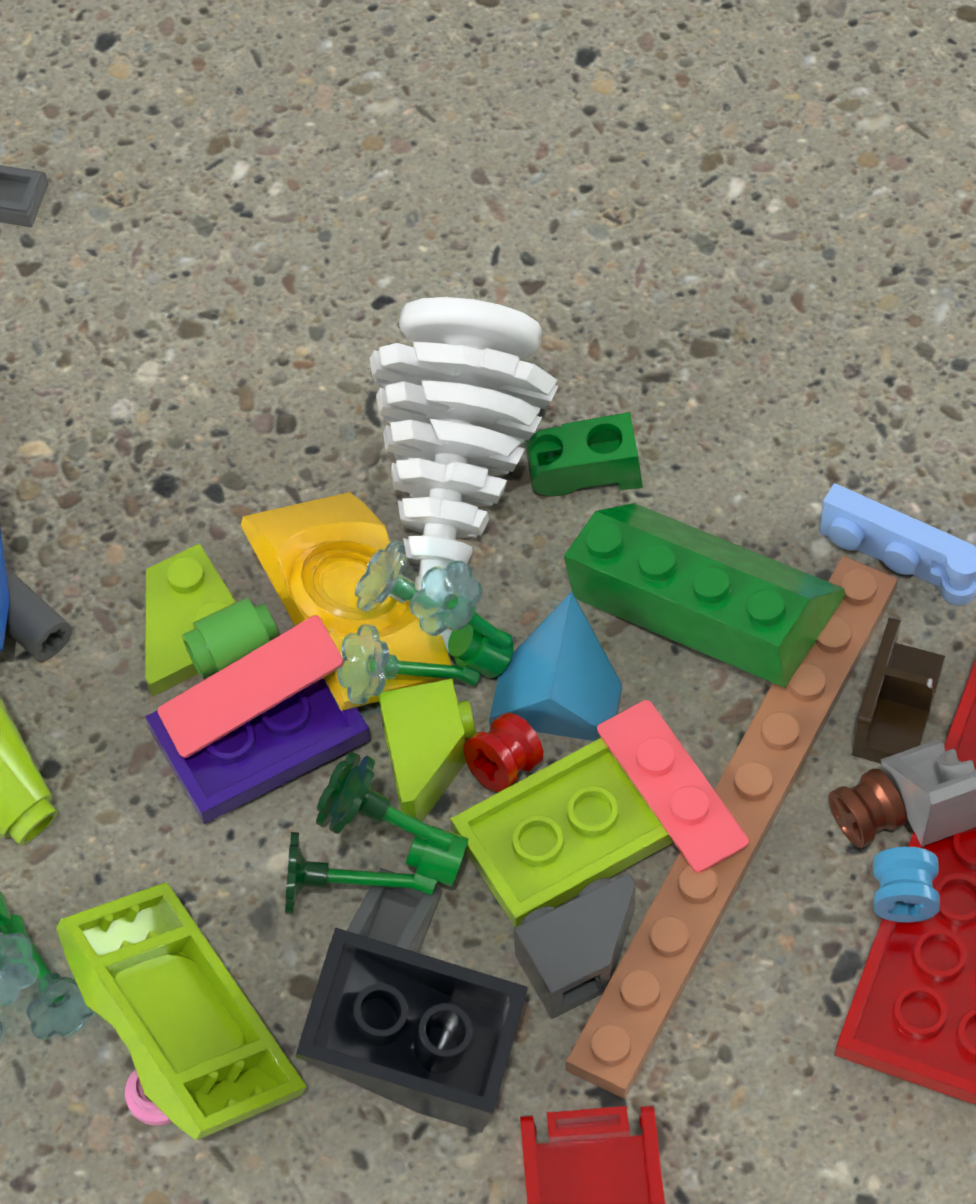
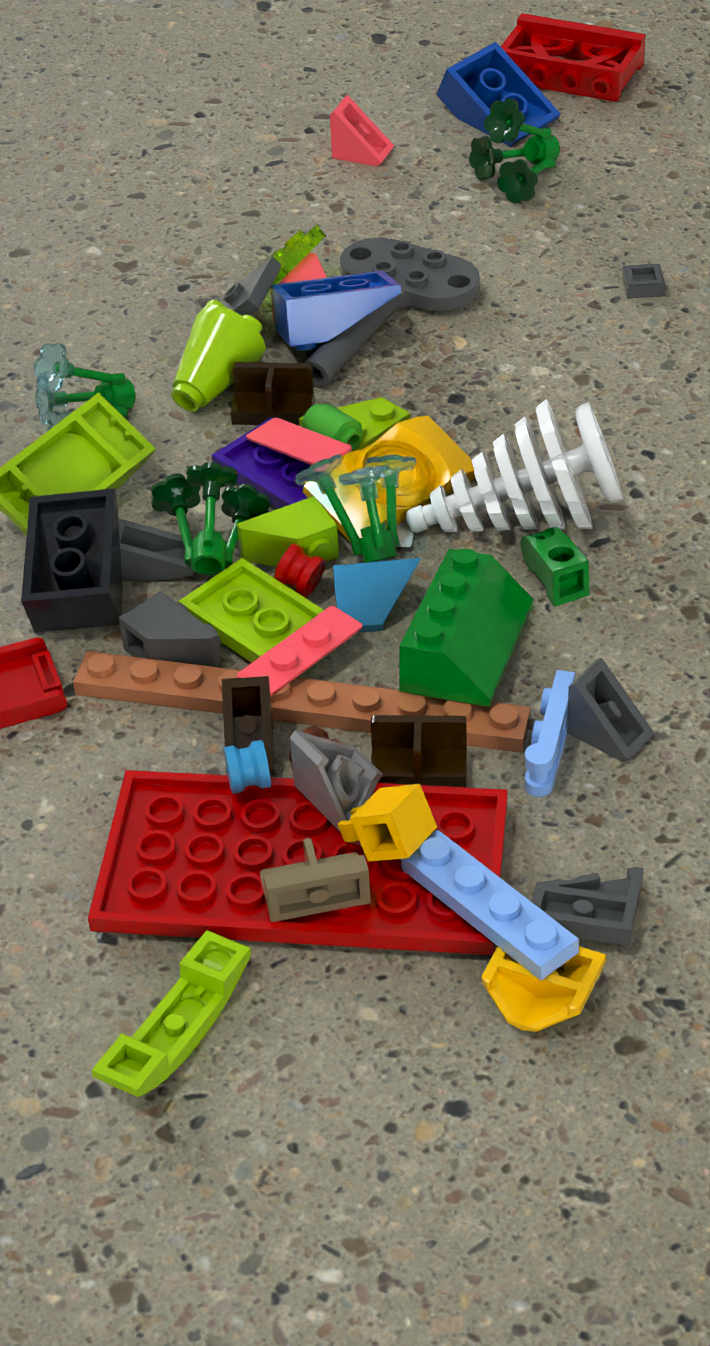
camera: 75 degrees right, 15 degrees down
none -> dark brown slope [221,676,275,773]
none -> dark brown panel [231,362,315,426]
none -> dark grey slope [567,658,654,762]

